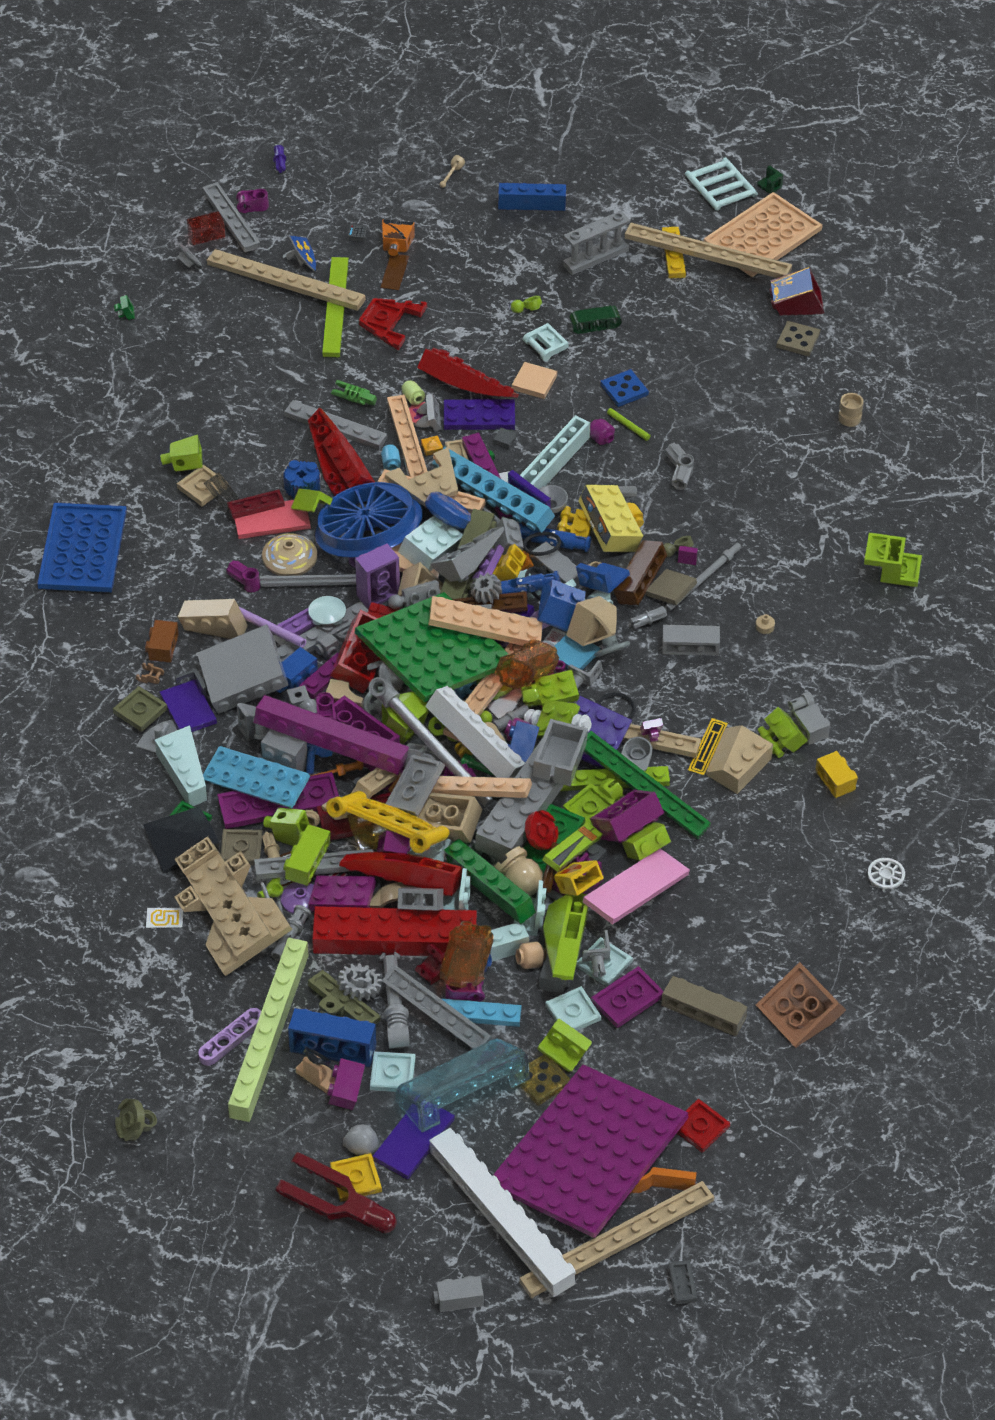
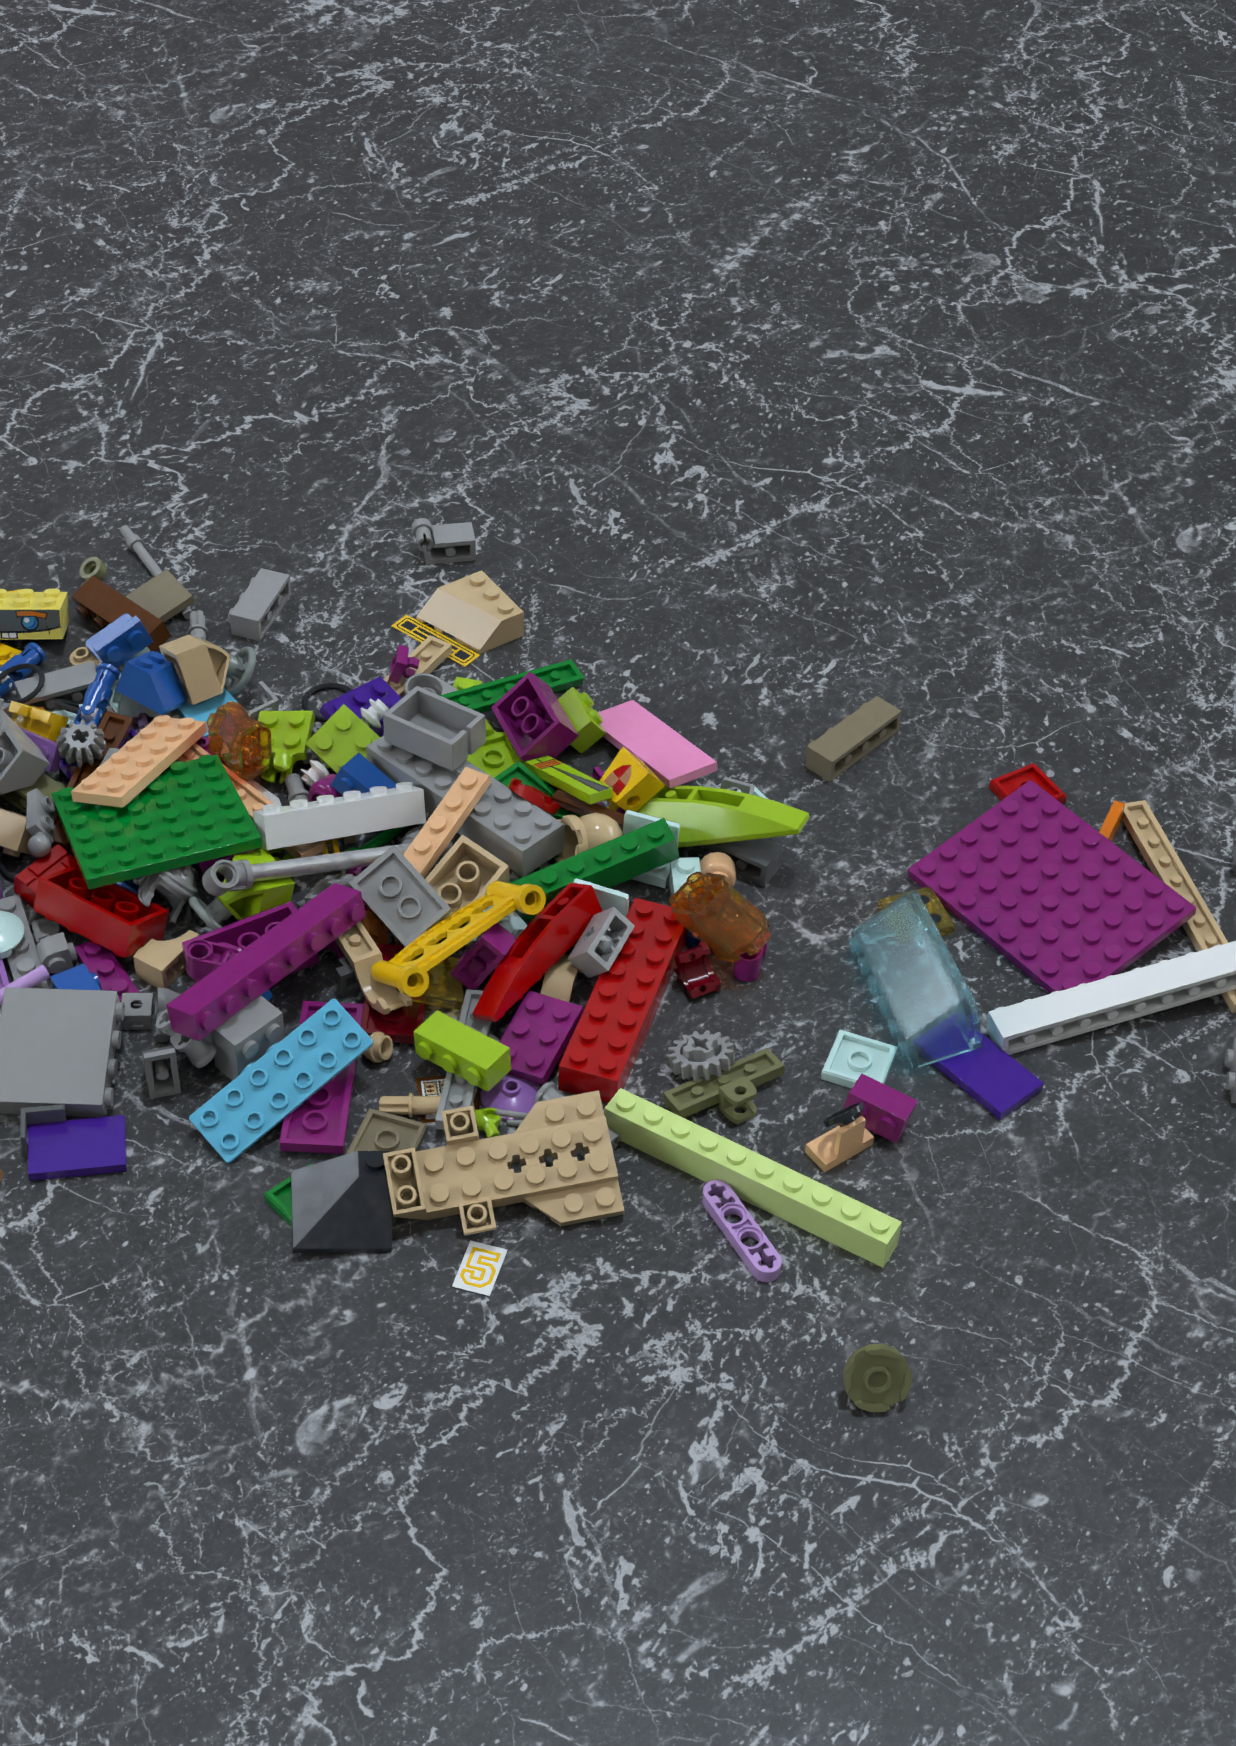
camera: 75 degrees left, 5 degrees down
olive plate [113,686,168,732] -> none
light grey shield [136,720,177,753] -> none
light aqua wedge [155,725,207,806] -> none
lime torso [263,808,309,846] -> none
dark red piece [275,1152,397,1234] -> none
blue brick [288,1008,376,1067] -> none
orange sword [310,760,364,776] -> none
yellow tile [330,1153,382,1202] -> none
light grey hair [343,1124,379,1156] -> none
light grey piece [380,952,410,1049] -> none
light grey plate [382,964,492,1053] -> none
medium azure plate [442,999,521,1027] -> none
lime bracket [537,1019,592,1072] -> none
light aqua tile [545,986,601,1031] -> none
magenta plate [591,966,664,1028] -> none
magenta tile [678,546,698,565] -> none
tan tile [756,614,775,634] -> none
nougat slope [756,962,846,1047] -> none
lime brick [758,707,808,758] -> none
yellow brick [815,751,858,798] -> none
lime bracket [864,533,922,587] -> none
white wheel [868,858,905,891] -> none

